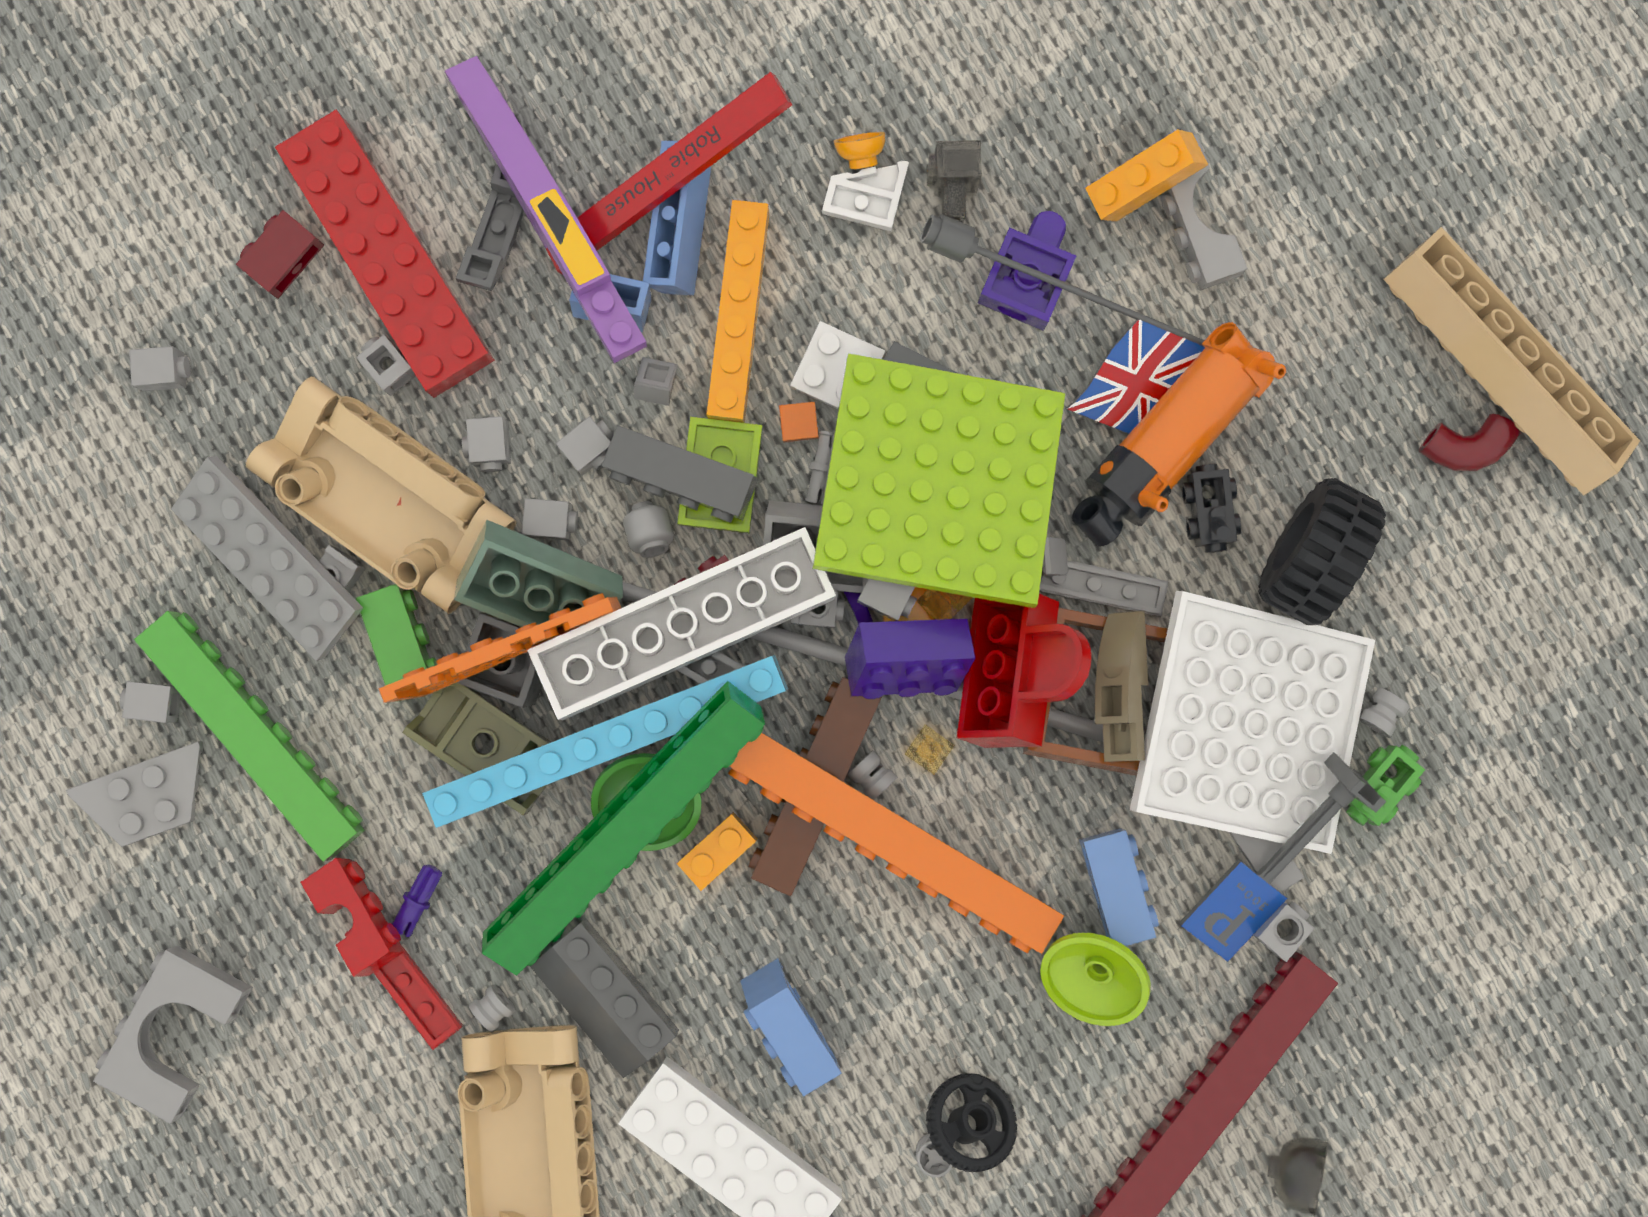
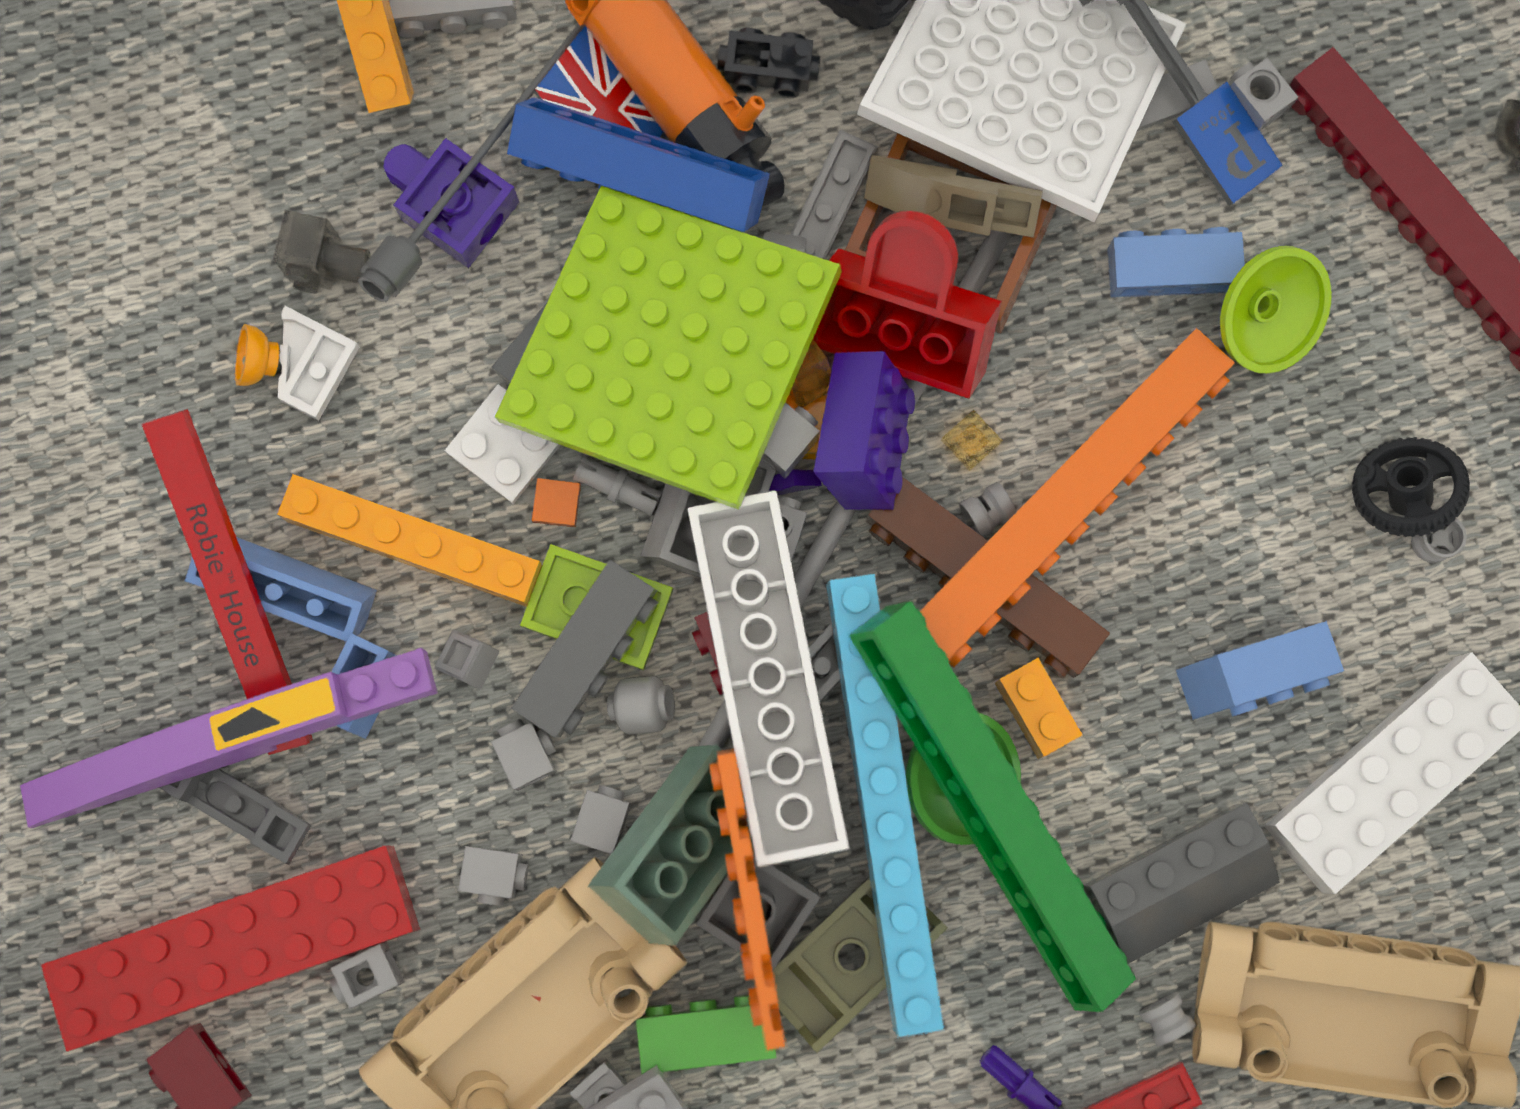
camera: 80 degrees left, 5 degrees down
none -> blue brick [507,97,770,232]

